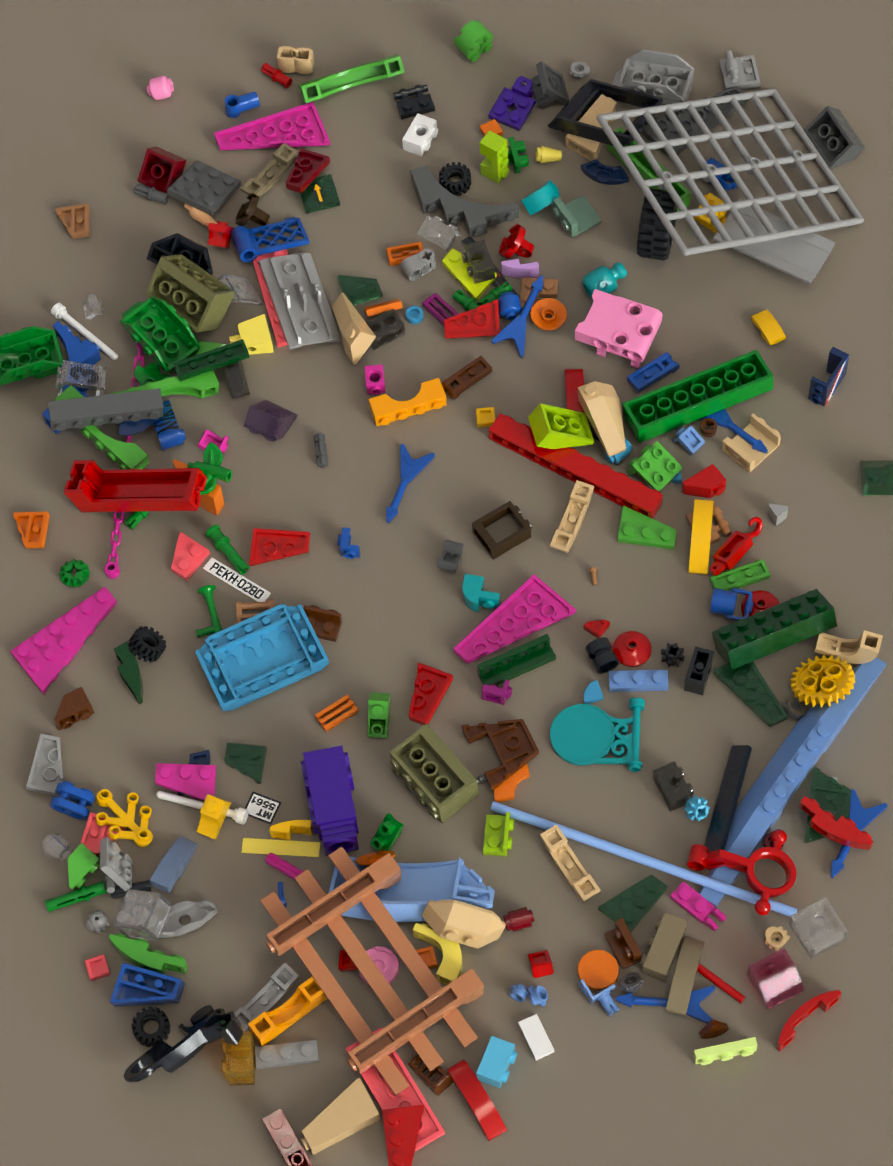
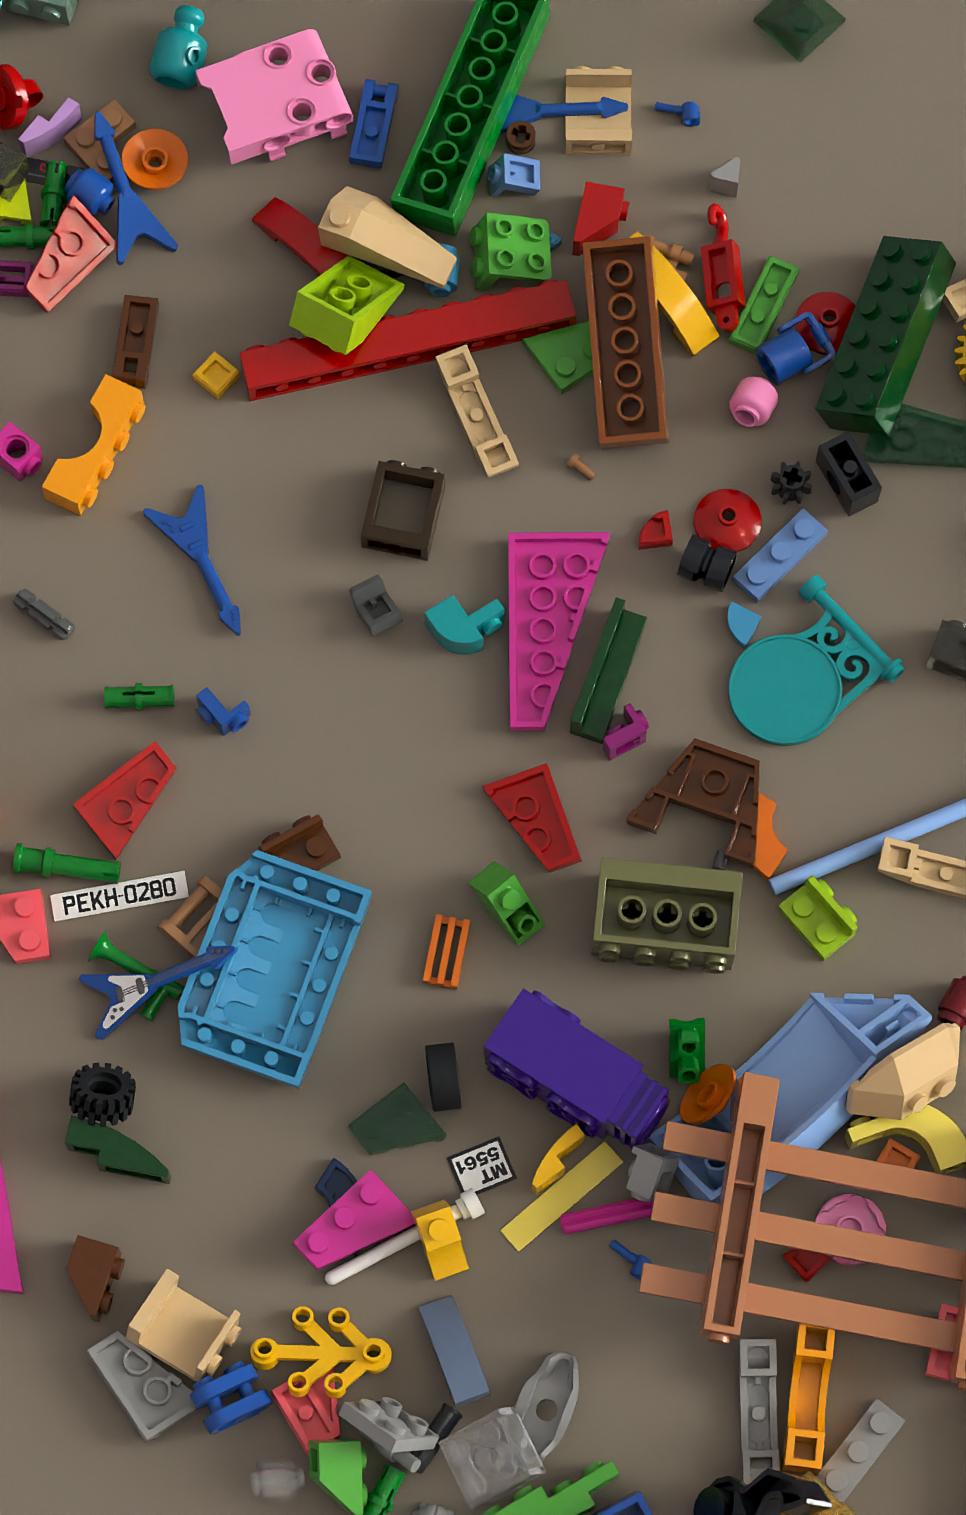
camera: 50 degrees left, 10 degrees up
none -> blue piece [79,946,238,1039]
none -> green pin [104,683,175,711]
none -> tan panel [126,1269,242,1382]
none -> black tyre [425,1042,461,1112]
none -> dark orange brick [583,236,669,450]
none -> light grey brick [626,1143,680,1202]
none -> blue hand [655,101,700,127]
none -> bright pink head [729,377,778,427]

